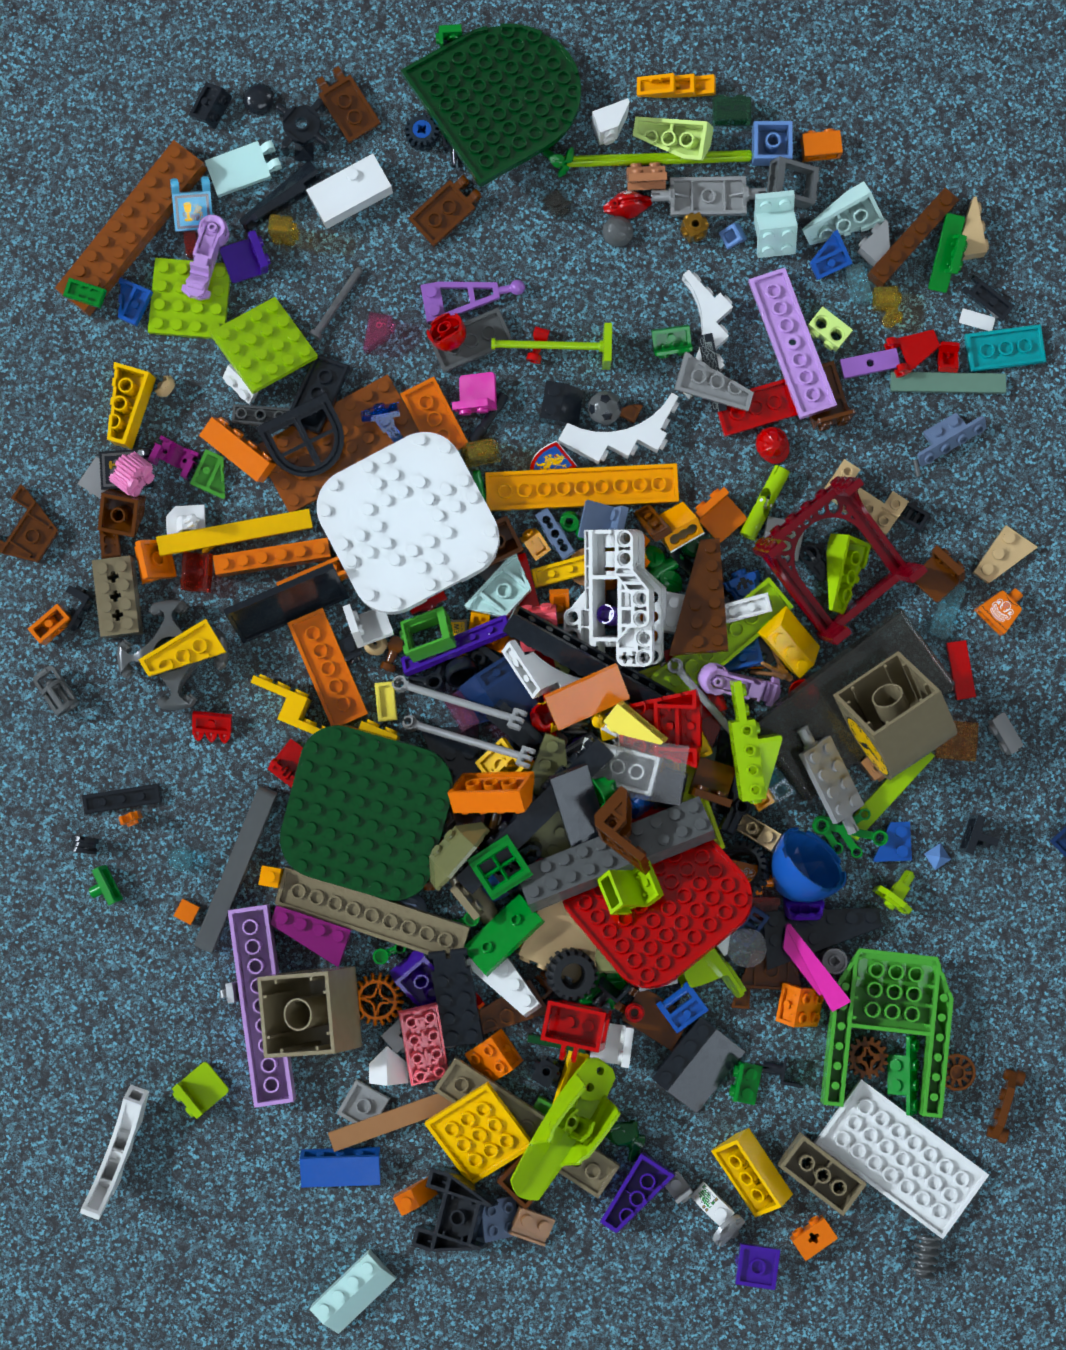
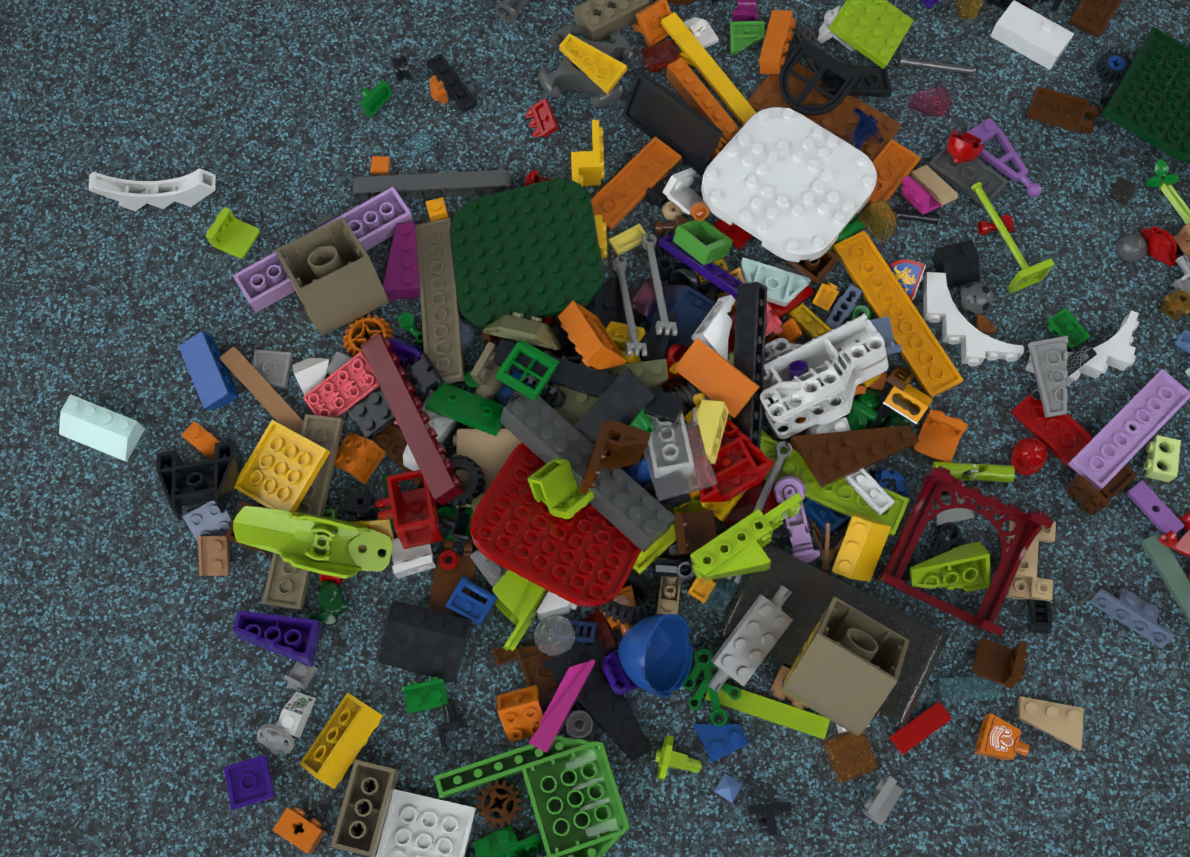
camera: 65 degrees right, 15 degrees down
none -> dark red brick [360,333,463,505]
none -> orange tile [690,202,709,221]
none -> tan tile [911,165,958,205]

